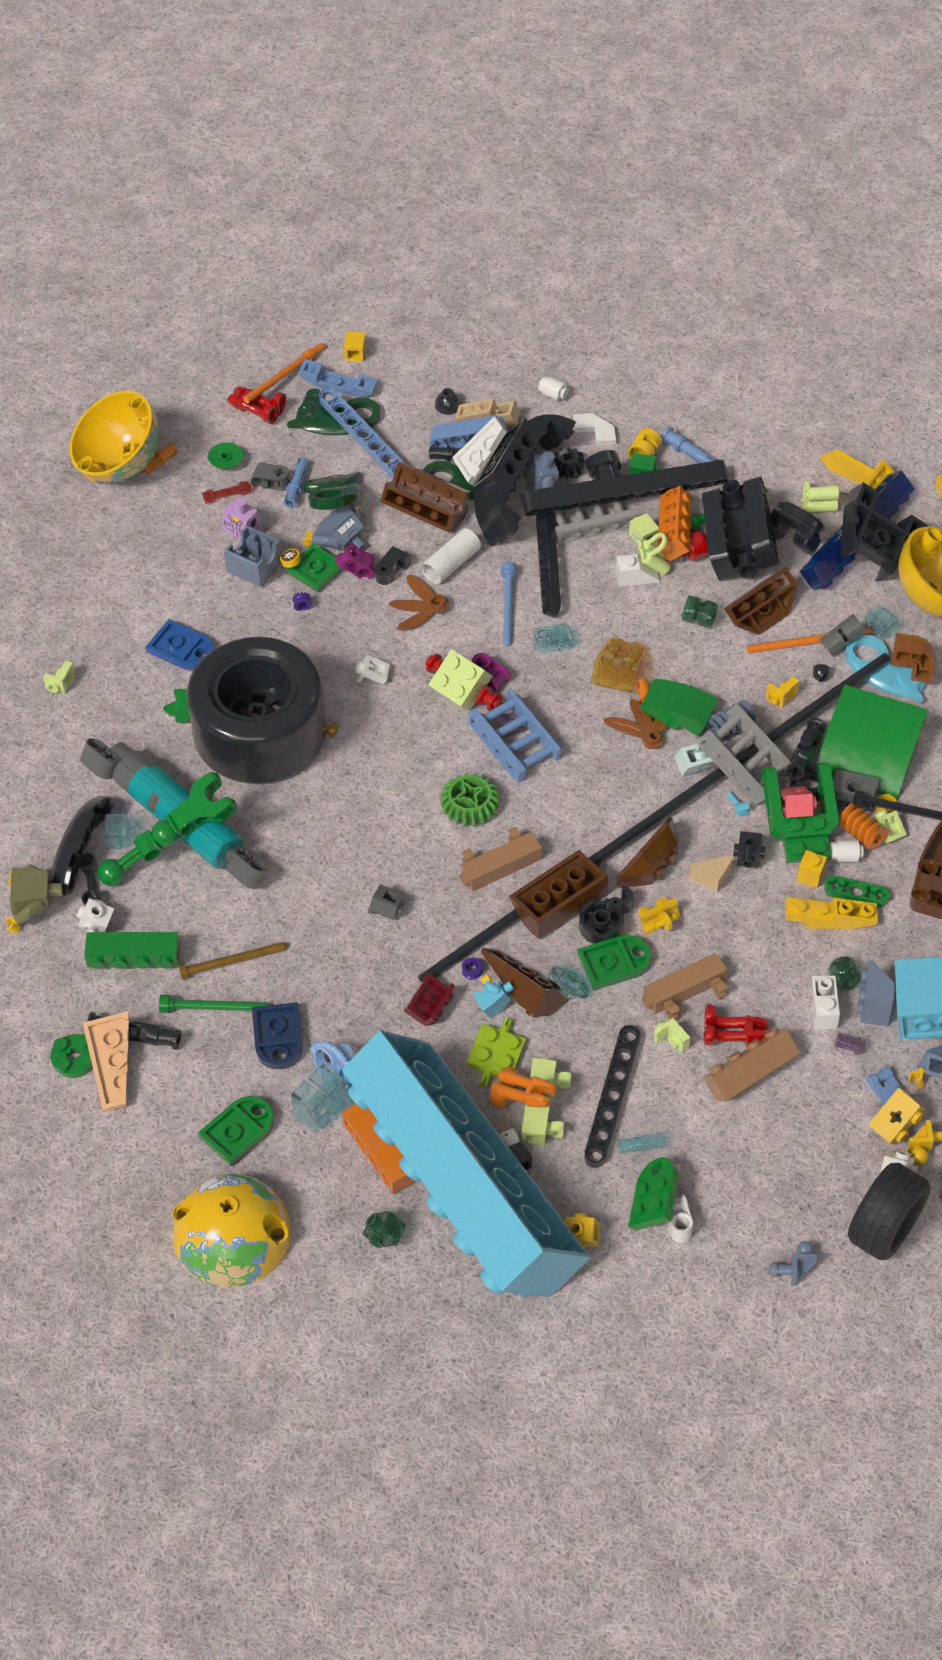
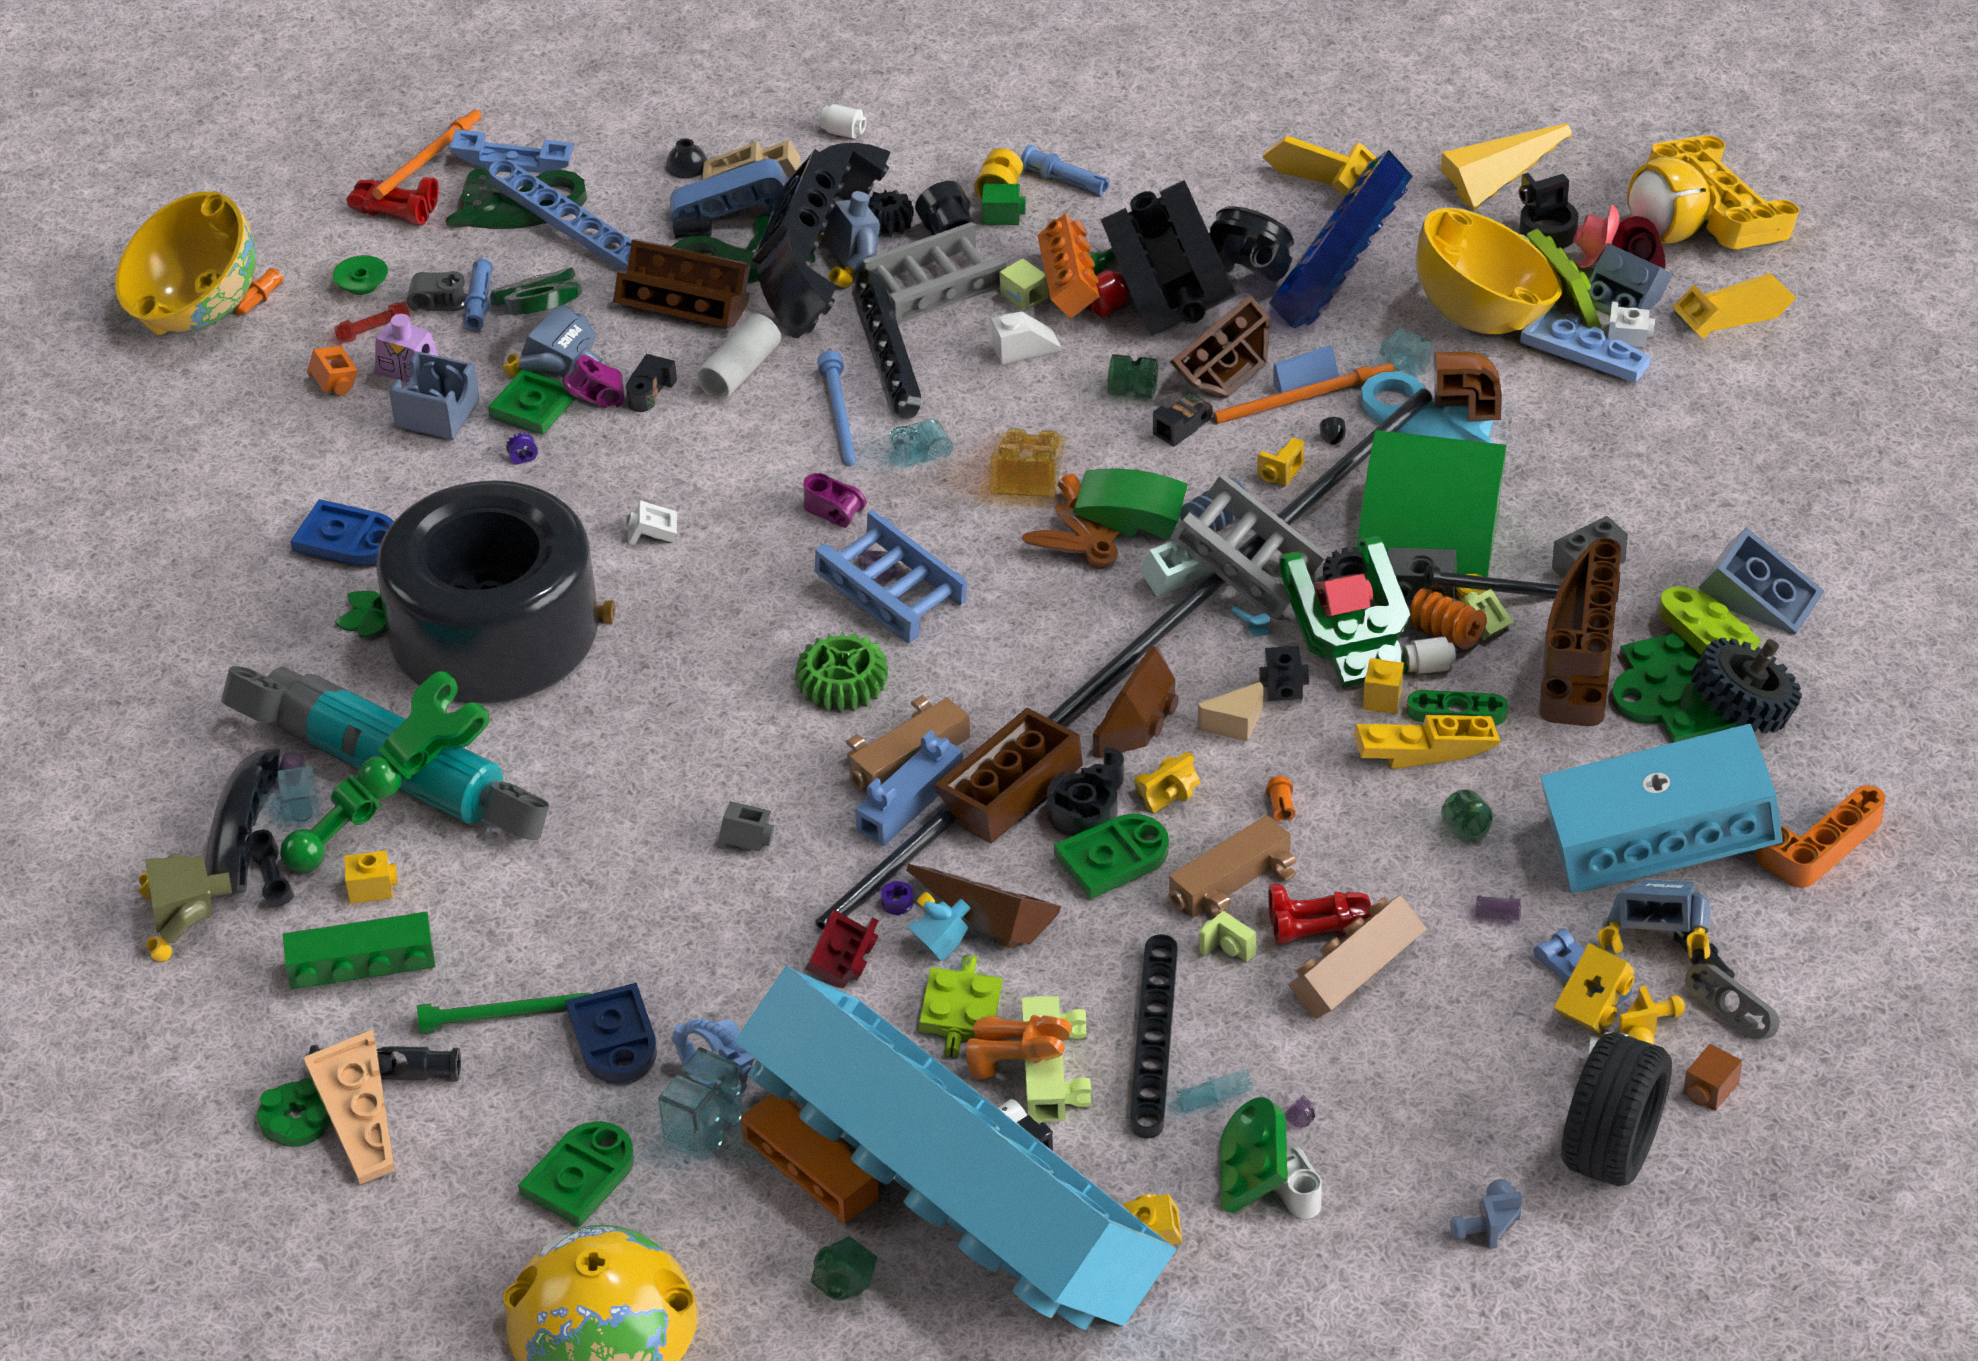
camera: 10 degrees left, 10 degrees down
yellowish green bracket [43,661,76,694] -> none
white brick [77,899,114,932] -> none
pearl gold bar [178,942,287,980] -> none
tile [280,549,301,568] -> none
yellow brick [343,331,366,361] -> none
dark orange plant [389,575,449,630] -> none
yellowish green brick [425,649,503,711] -> none
white wing [452,416,507,485] -> none
black beam [520,460,730,516] -> none
clear light blue dish [548,965,590,999] -> none
white tile [573,413,616,446] -> none
yellowish green piece [638,533,670,575] -> none
black piece [786,718,826,781] -> none
yellowish green piece [801,481,839,513] -> none
white slope [812,976,840,1029] -> none
dark grey pin [819,614,866,656] -> none
black wedge [840,482,928,581] -> none
sand blue slope [856,960,895,1026] -> none
none -> orange brick [306,345,358,395]
none -> yellow brick [344,850,398,904]
none -> medium blue brick [855,730,963,846]
none -> black leg [1153,392,1213,447]
none -> orange pin [1265,776,1295,821]
none -> medium blue slope [1273,345,1339,393]
none -> clear purple hinge [1284,1094,1316,1128]

